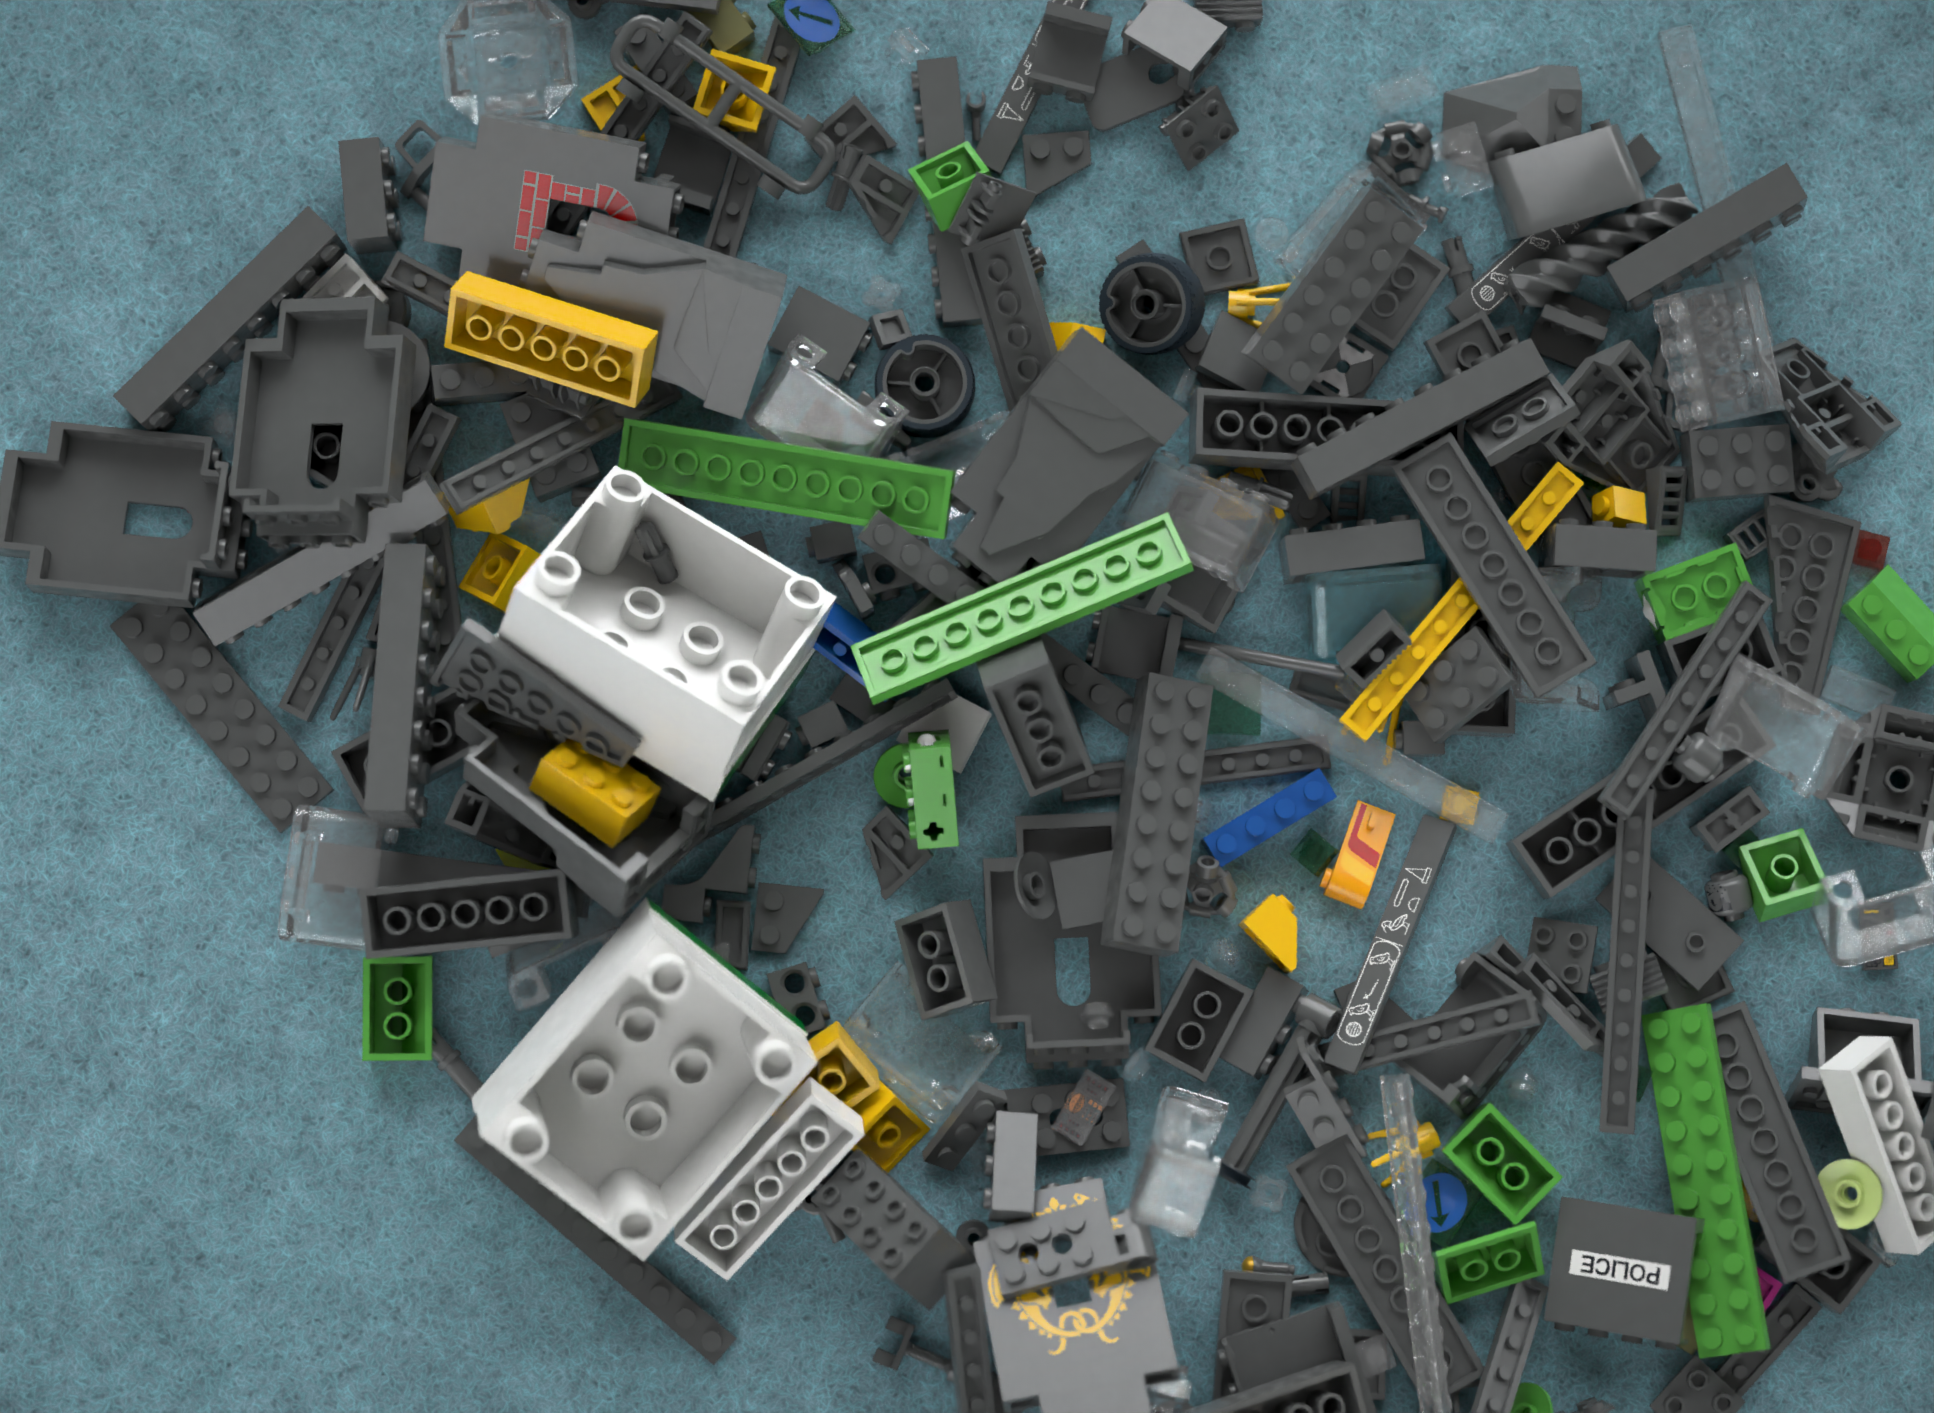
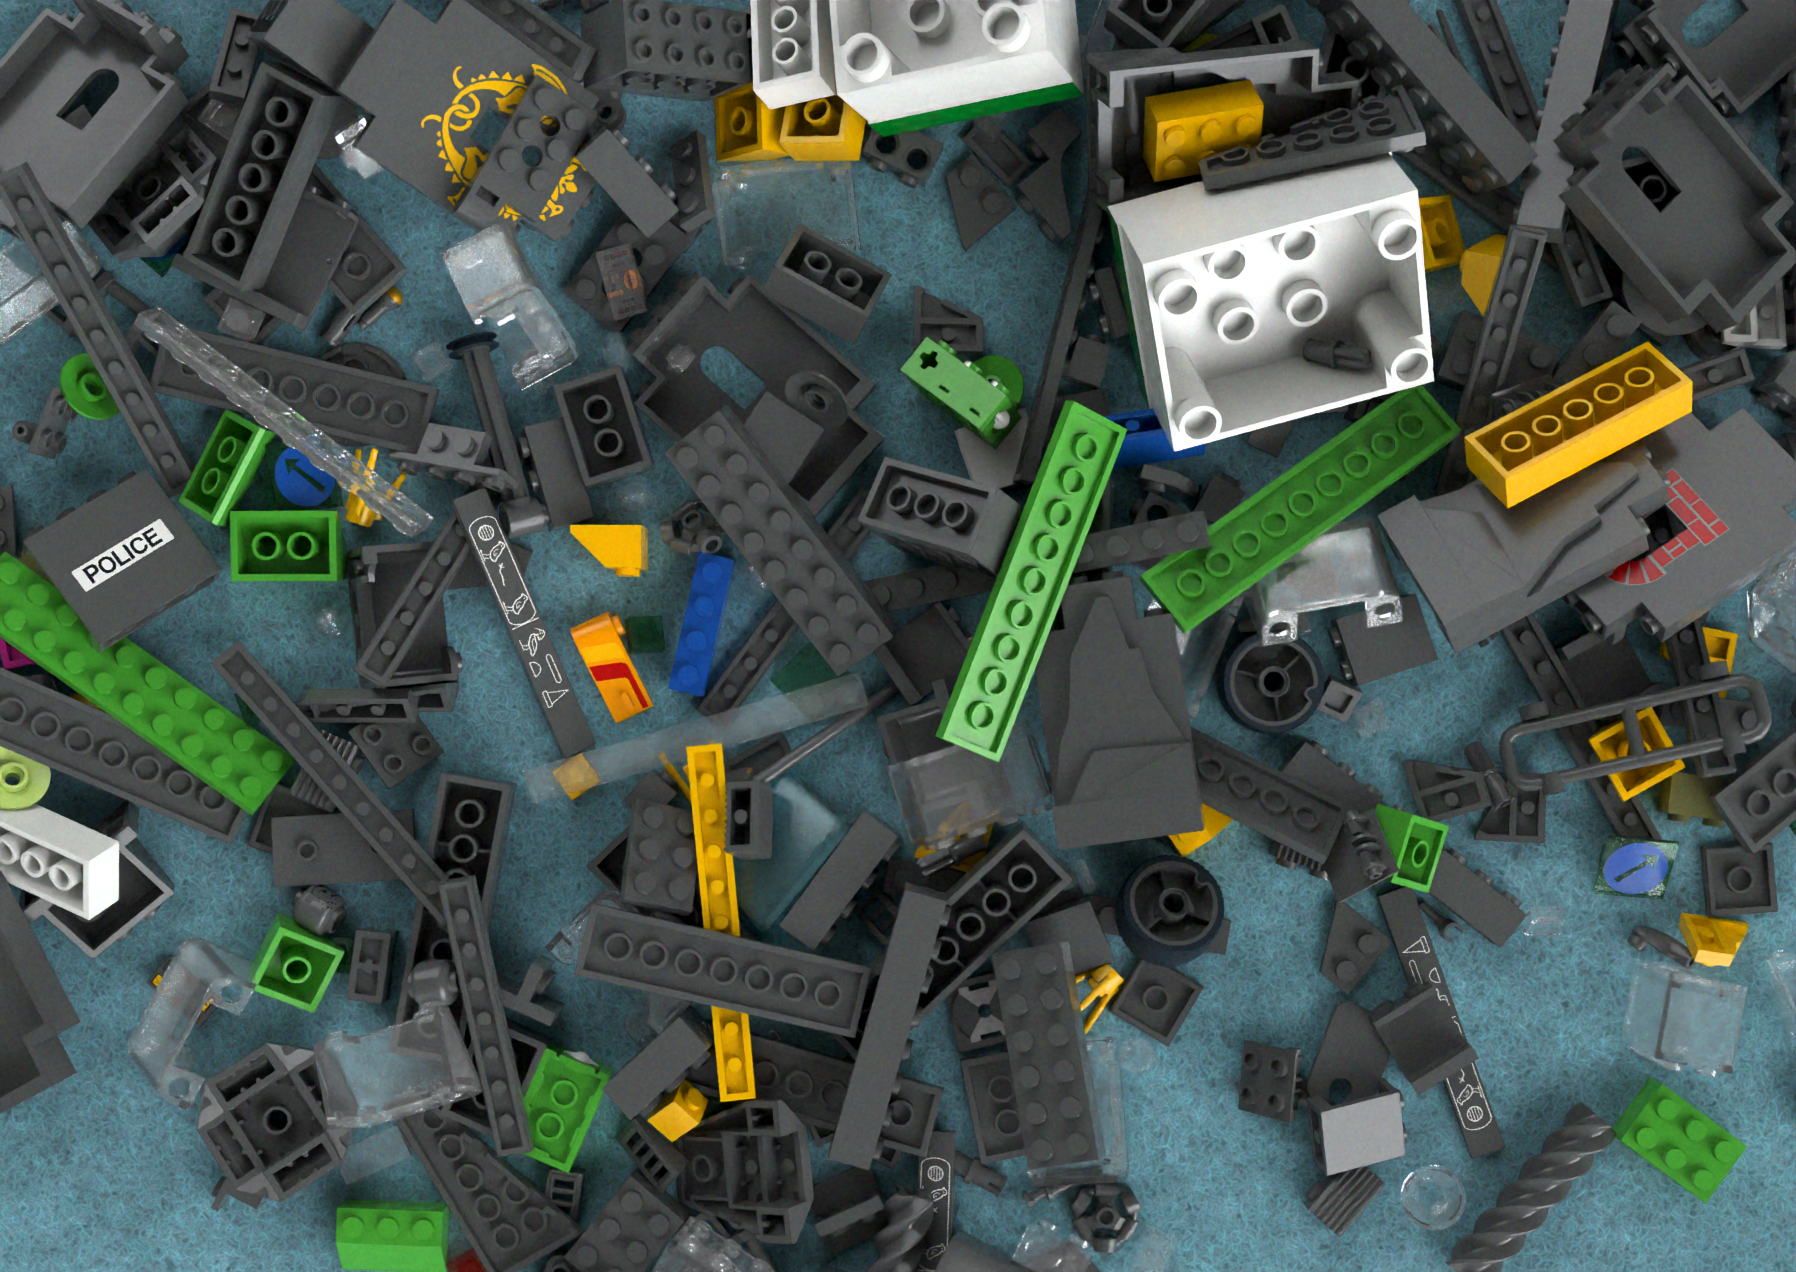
camera: 140 degrees right, 5 degrees up
dark grey plate [1464,373,1581,467] -> none

